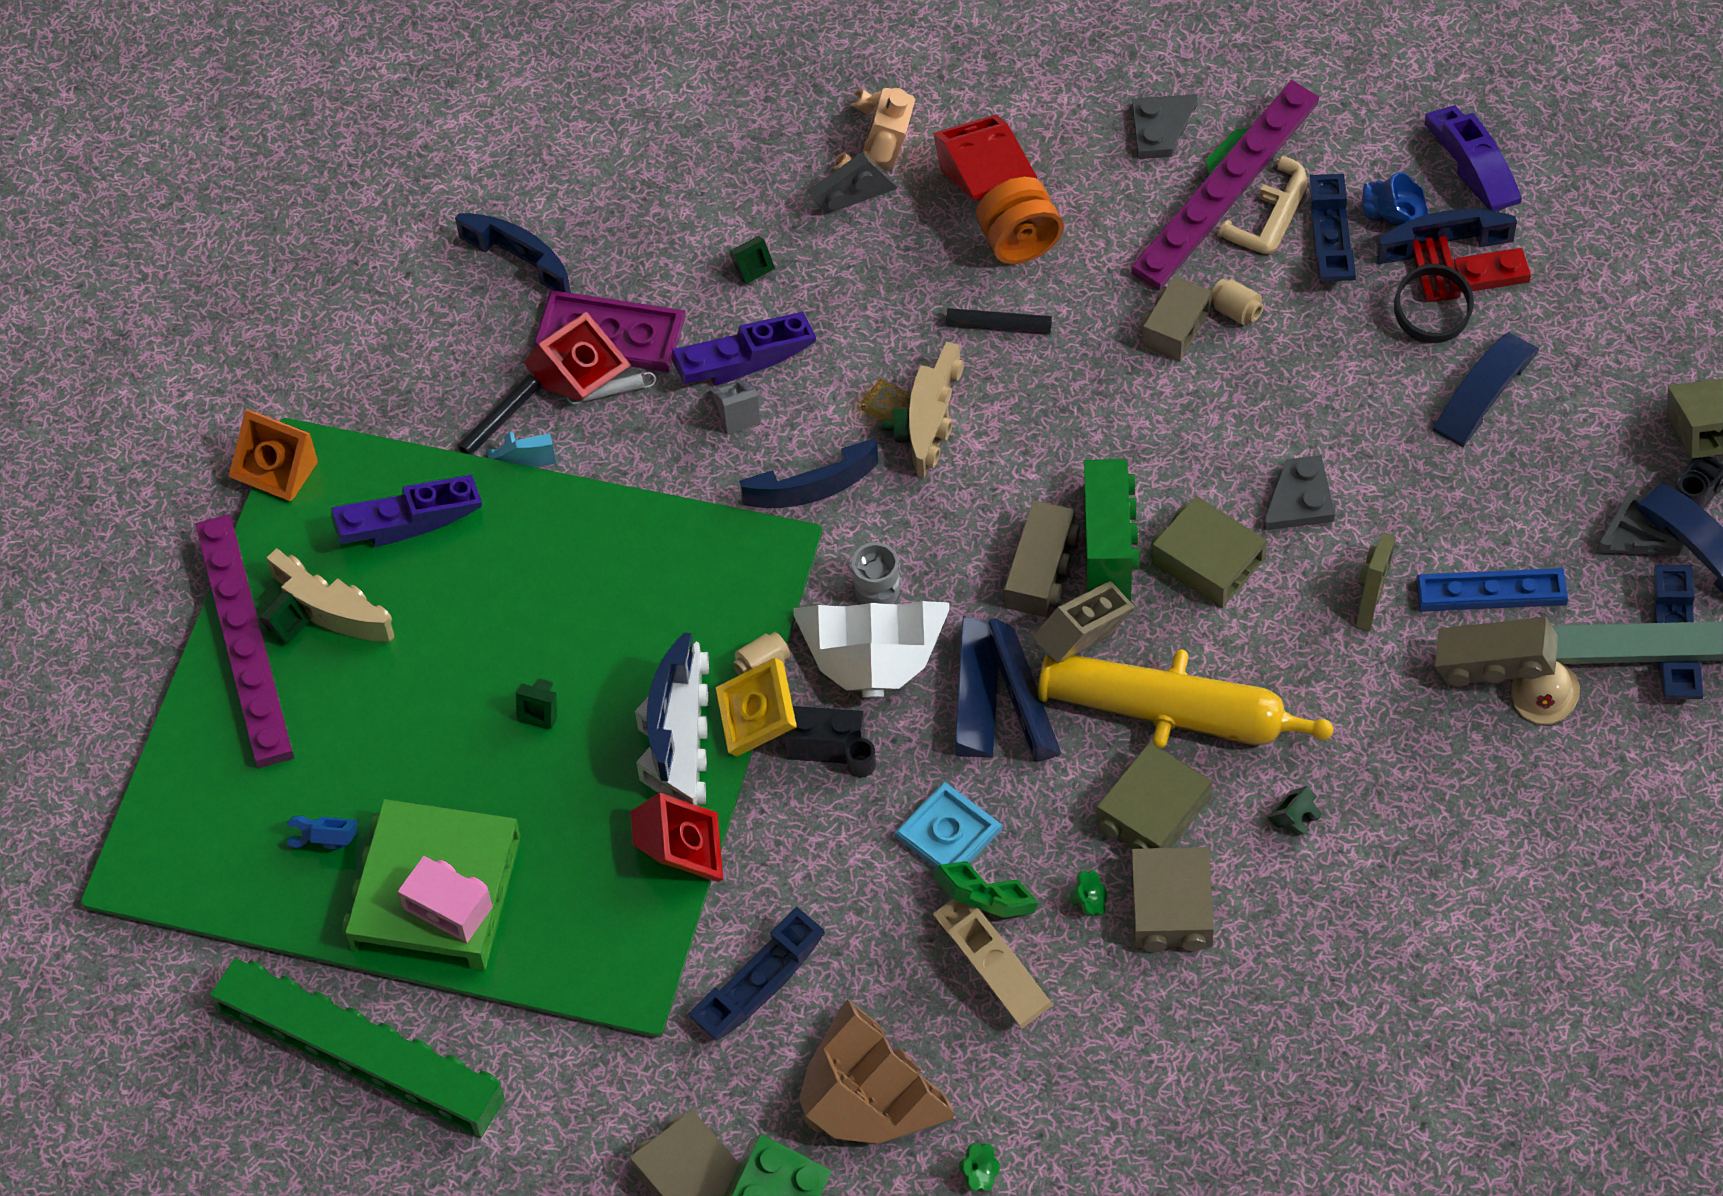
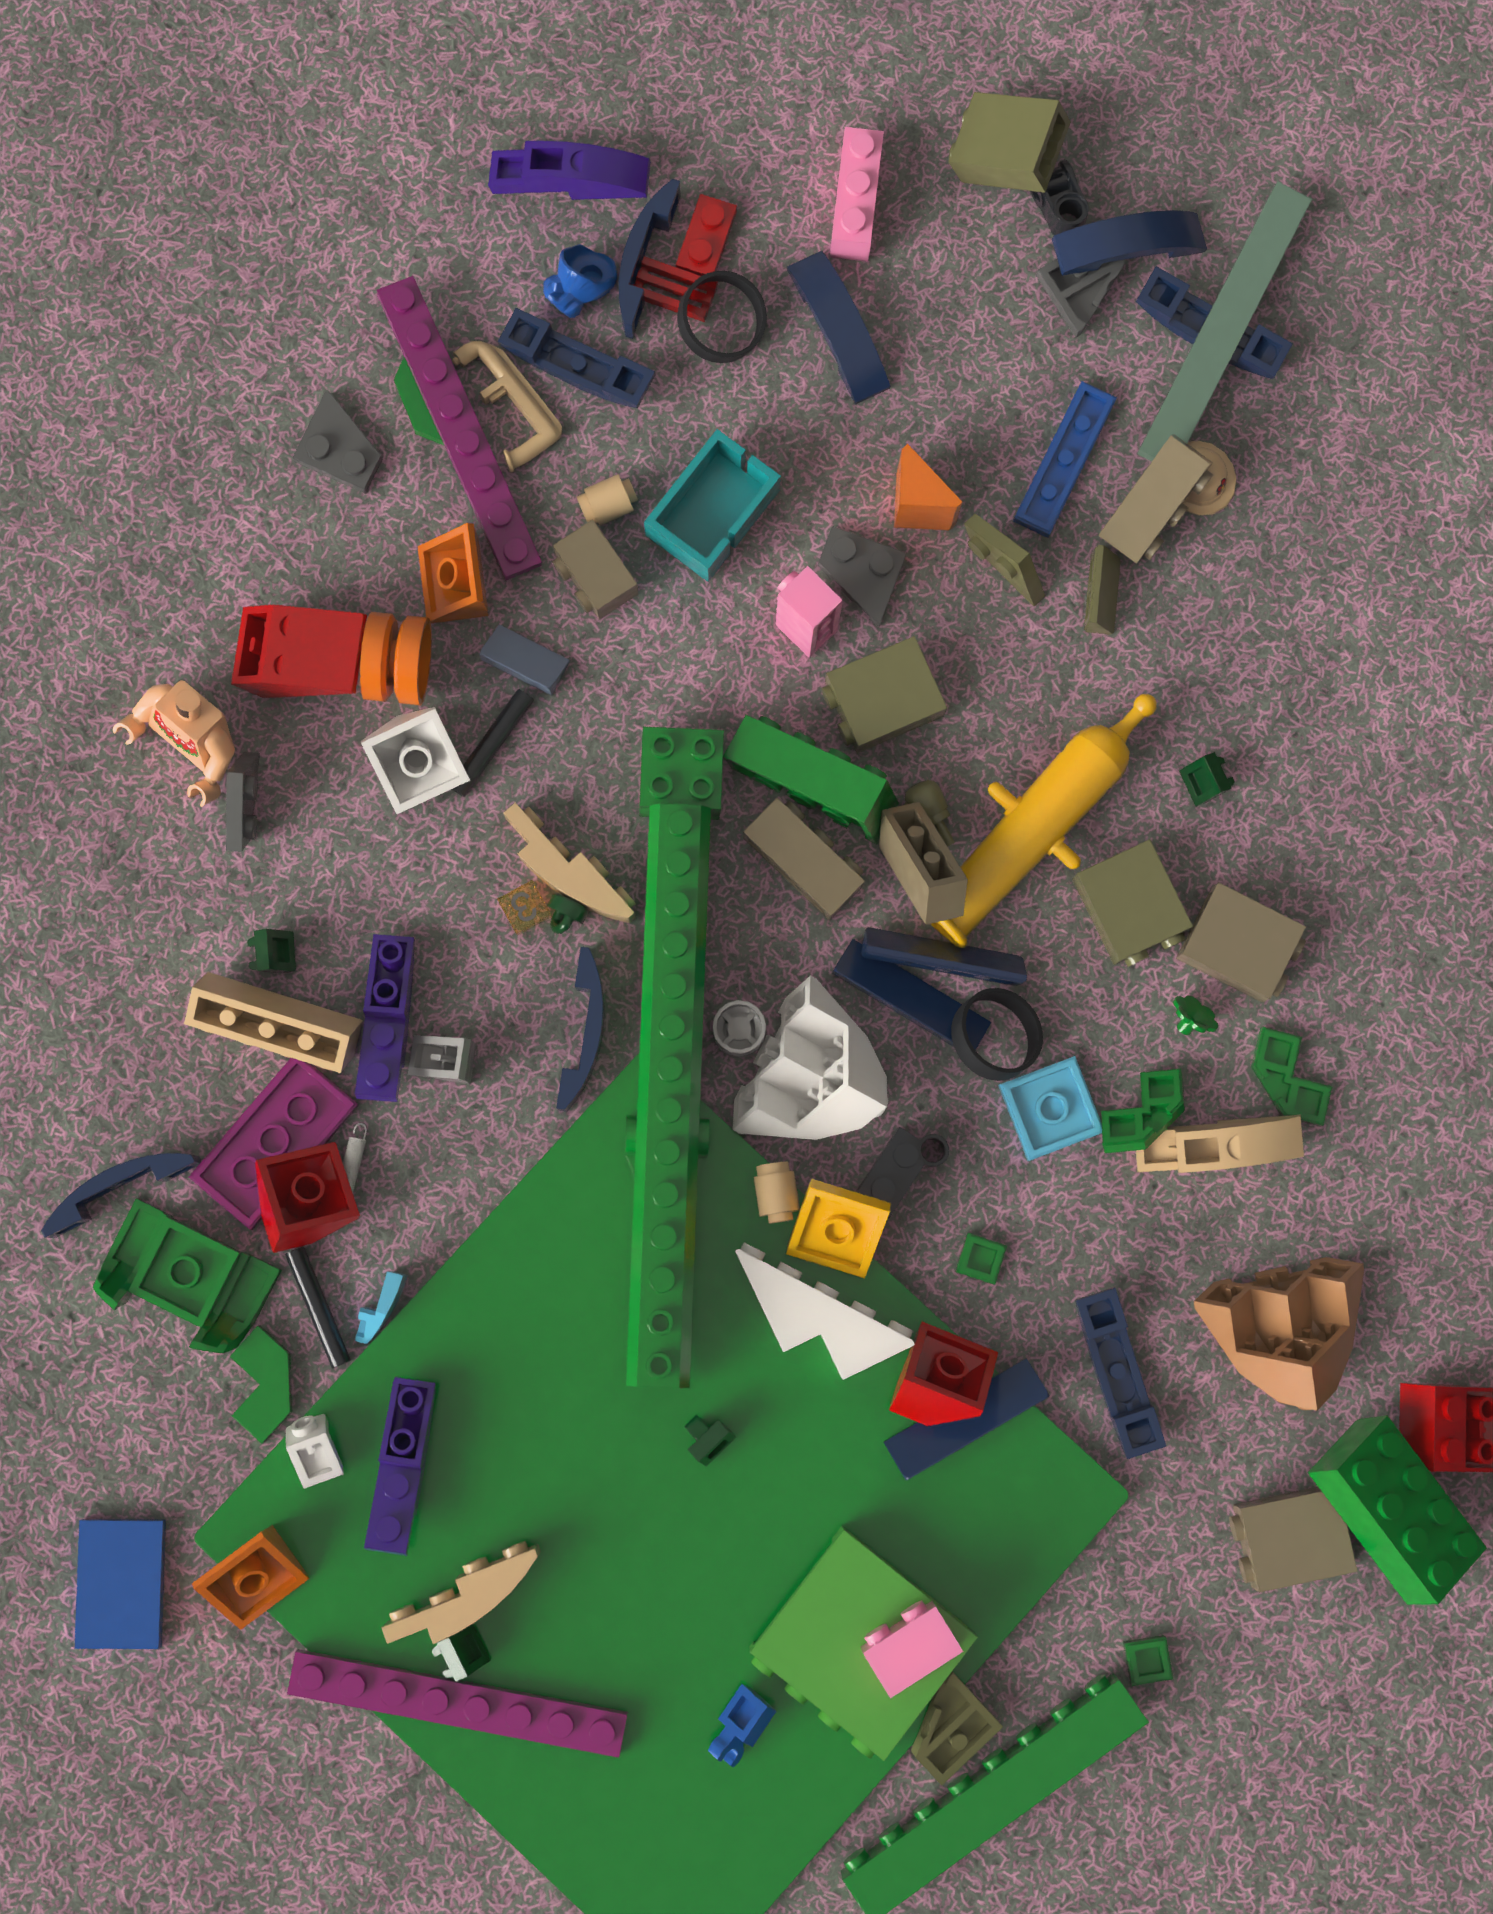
camera: 70 degrees left, 25 degrees up
dark blue slope [646,632,695,782] -> none
green plant [959,1143,1000,1191] -> none
none -> blue tile [74,1519,166,1649]
none -> green piece [93,1198,282,1353]
none -> tan brick [184,972,363,1073]
none -> green tile [230,1325,292,1444]
none -> white bracket [286,1414,344,1489]
none -> white slope [361,707,470,814]
none -> orange slope [417,523,489,624]
none -> sand blue slope [479,624,570,696]
none -> green piece [625,726,724,1388]
none -> teal piece [644,429,781,582]
none -> bright pink brick [776,566,843,658]
none -> bright pink brick [830,127,884,262]
none -> dark blue slope [884,1358,1050,1480]
none -> orange slope [894,444,963,530]
none -> olive piece [904,780,955,847]
none -> olive wing [911,1671,1003,1785]
none -> black tyre [951,988,1043,1081]
none -> green tile [955,1233,1007,1285]
none -> olive slope [1084,545,1121,635]
none -> green tile [1123,1635,1173,1686]
none -> green tile [1251,1027,1332,1127]

